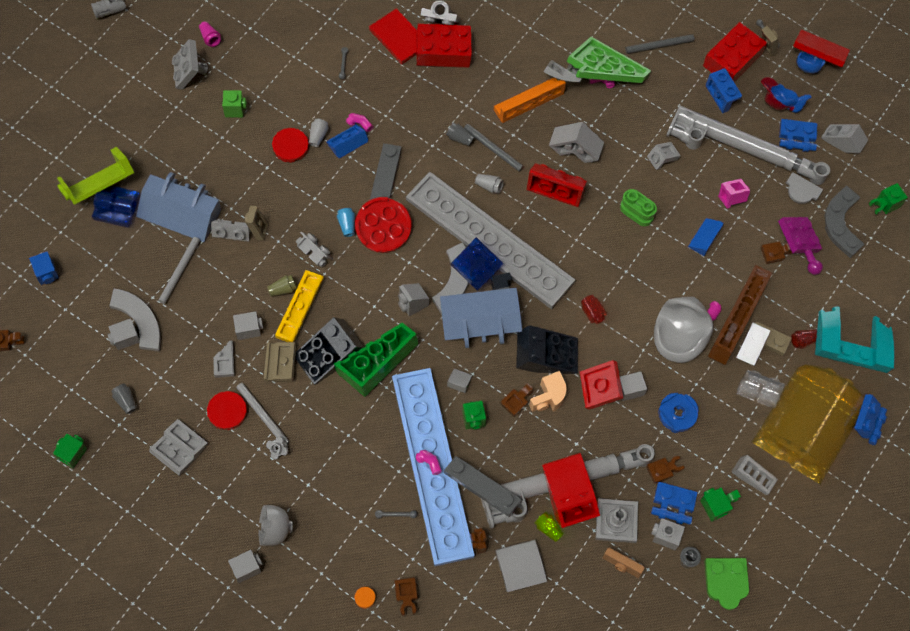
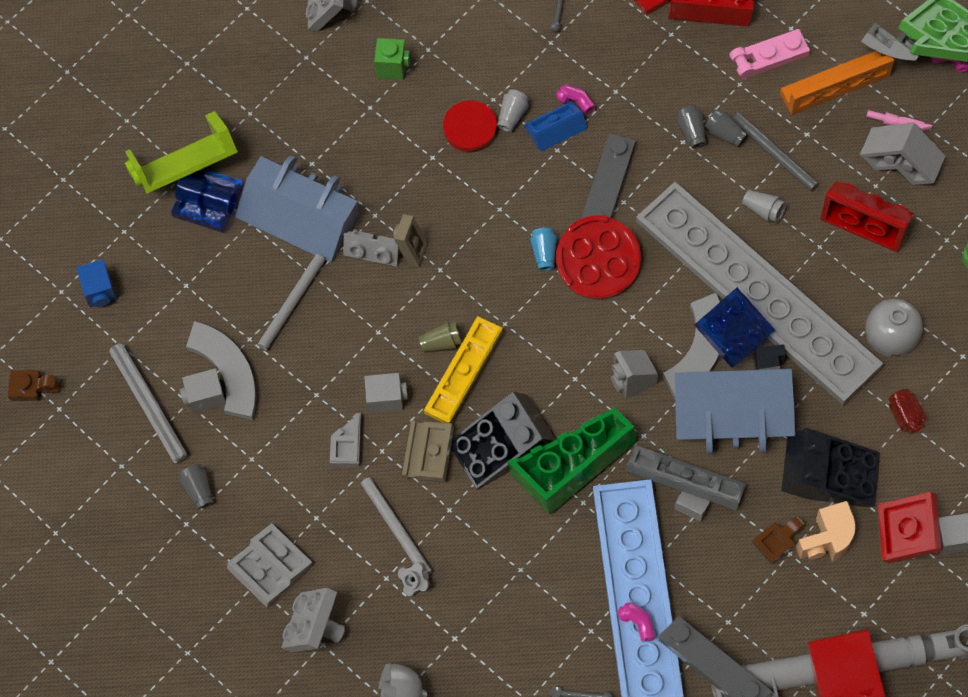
camera: 15 degrees right, 0 degrees up
green brick [53,433,87,469] -> none
red tile [207,391,247,430] -> none
light grey hinge [296,232,333,267] -> none
green brick [462,401,486,430] -> none
none -> light grey axle [109,343,187,463]
none -> light grey plate [281,588,345,652]
none -> dark grey plate [625,445,746,510]
none -> dark grey cone [676,105,707,149]
none -> bright pink plate [729,29,810,79]
none -> light grey cylinder [865,298,923,357]
none -> bright pink hand [866,110,933,131]

